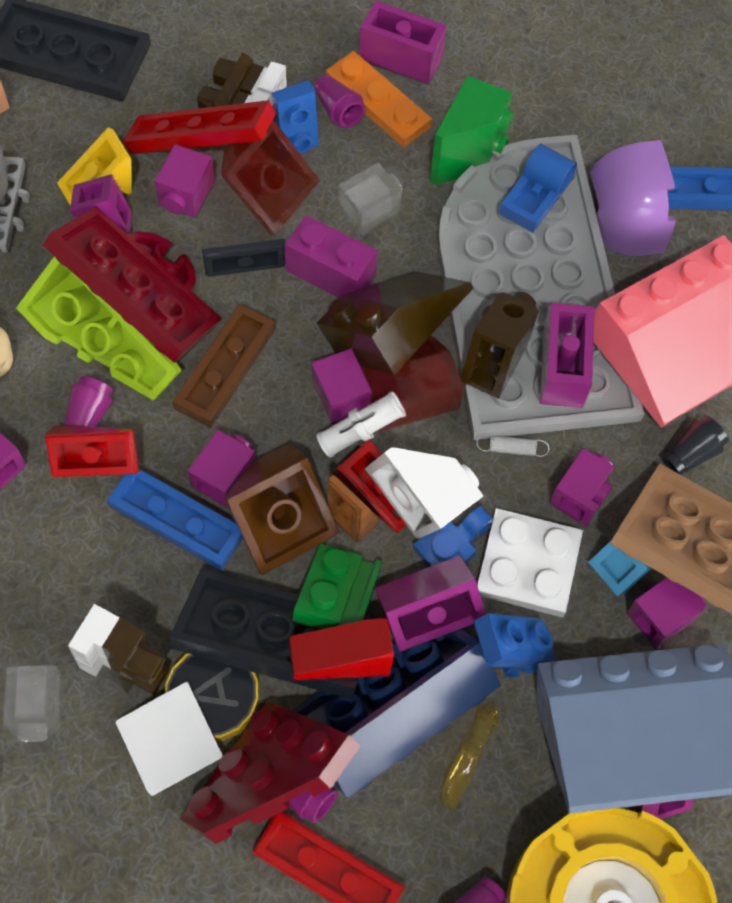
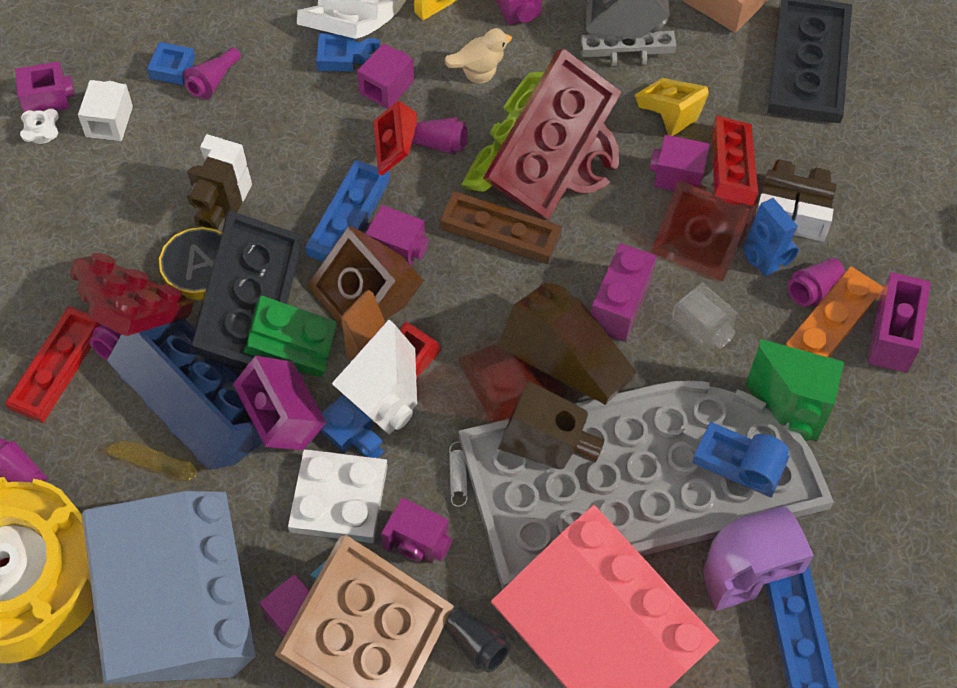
camera: 85 degrees right, 5 degrees down
clear brick [3,665,63,742] -> none
magenta brick [70,174,132,234] -> none
white sticker [116,682,223,796] -> none
black slope [202,239,285,277] -> none
red slope [289,618,394,680] -> none
magenta brick [311,348,372,424] -> none
white pin [316,391,406,458] -> none
blue plate [474,613,556,677] -> none
magenta brick [540,303,595,408] -> none

